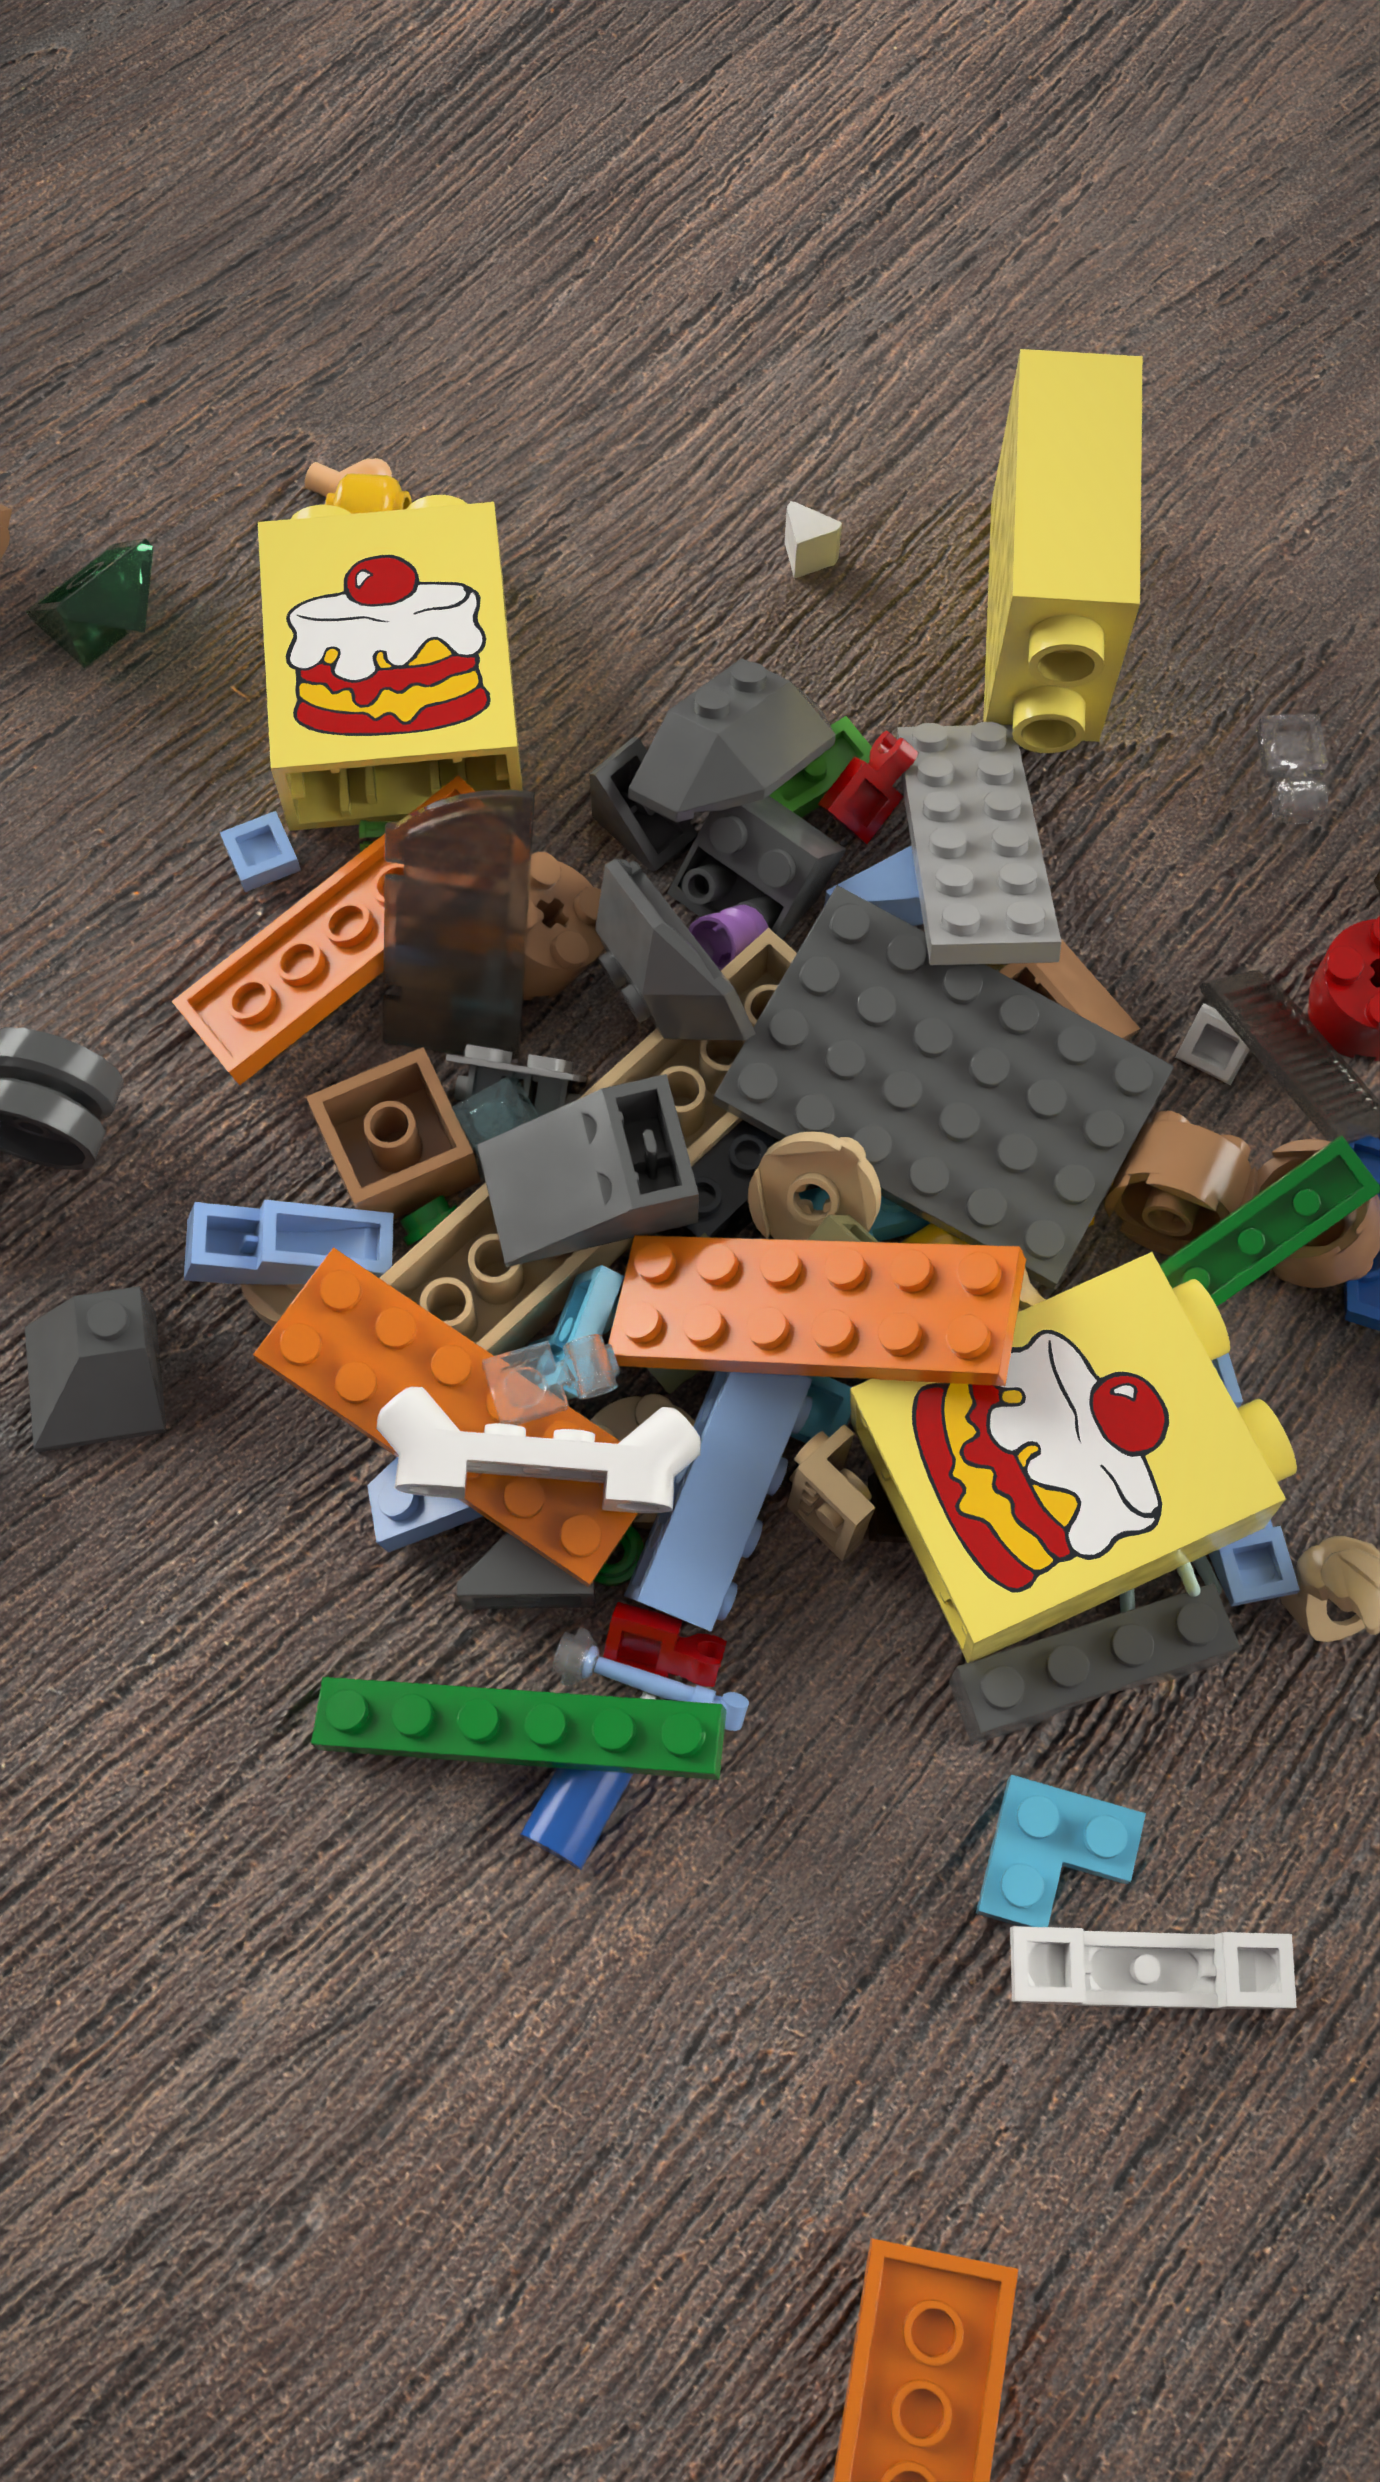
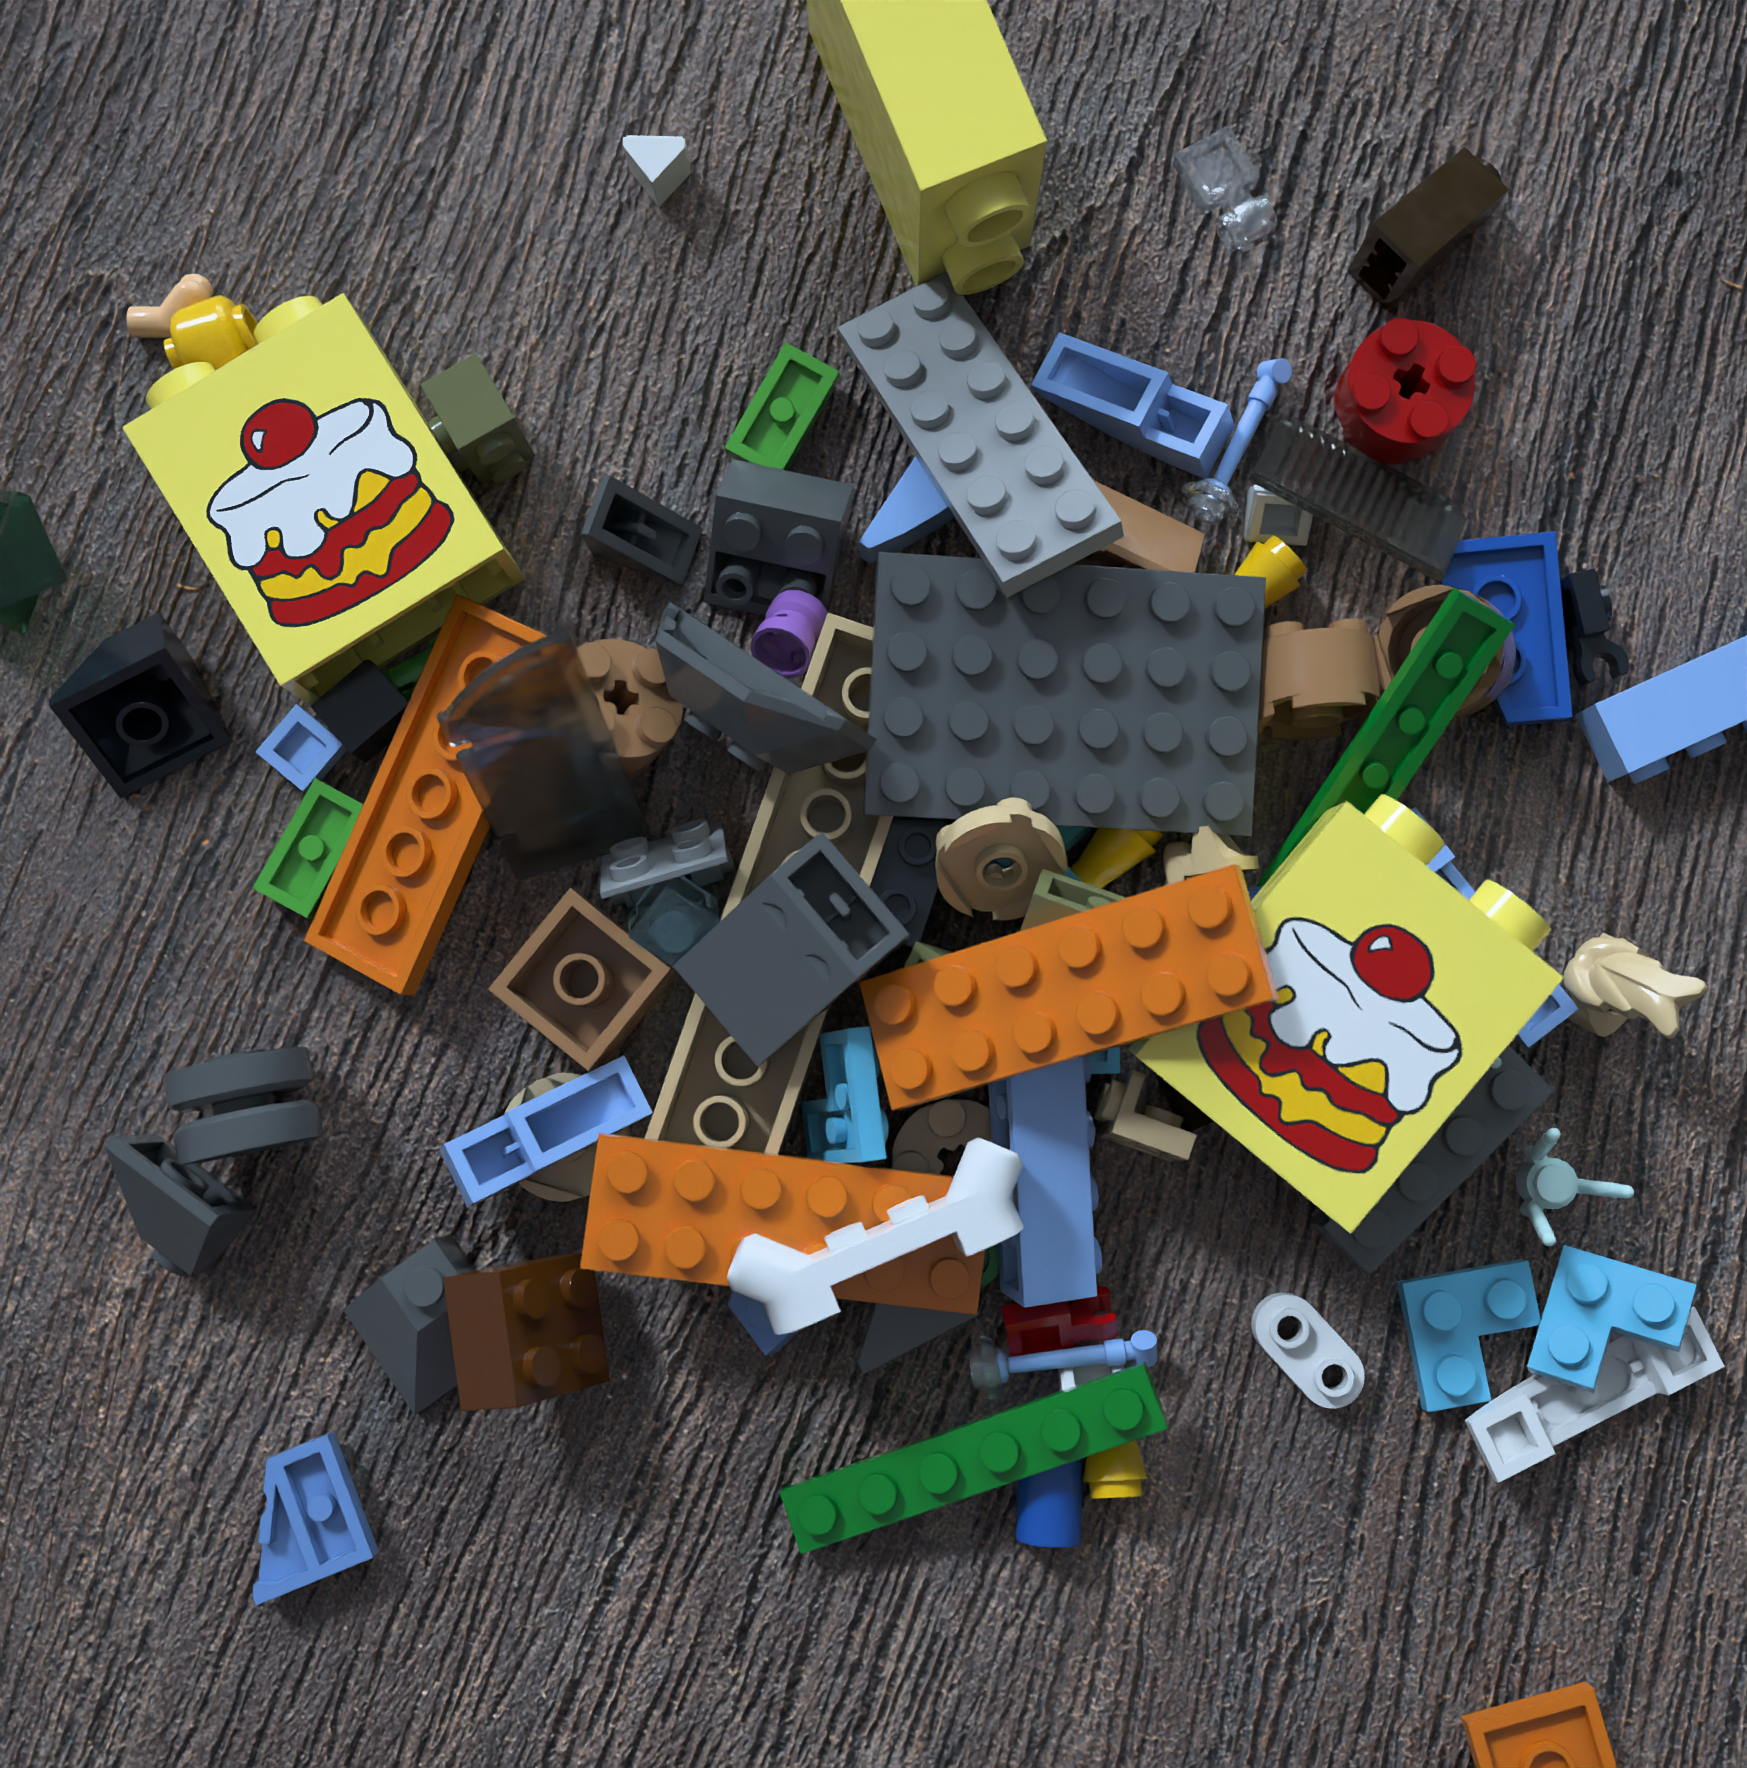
camera: 20 degrees left, 15 degrees up
green plate [399,1195,458,1246] -> none
clear plate [482,1334,620,1425] -> none
dark grey wedge [628,658,836,823] -> none
red plate [818,731,919,844] -> none
none -> black slope [49,612,232,799]
none -> bright green plate [252,778,364,920]
none -> black panel [310,659,409,763]
none -> olive brick [420,353,535,485]
none -> reddish brown brick [443,1252,610,1411]
none -> light blue slope [1031,332,1235,480]
none -> yellow cone [1083,1440,1148,1499]
none -> piece [1181,358,1292,525]
none -> yellow cone [1234,535,1308,609]
none -> white plate [1251,1292,1365,1409]
none -> light aqua plant [1516,1128,1634,1246]
none -> medium azure plate [1527,1245,1697,1393]

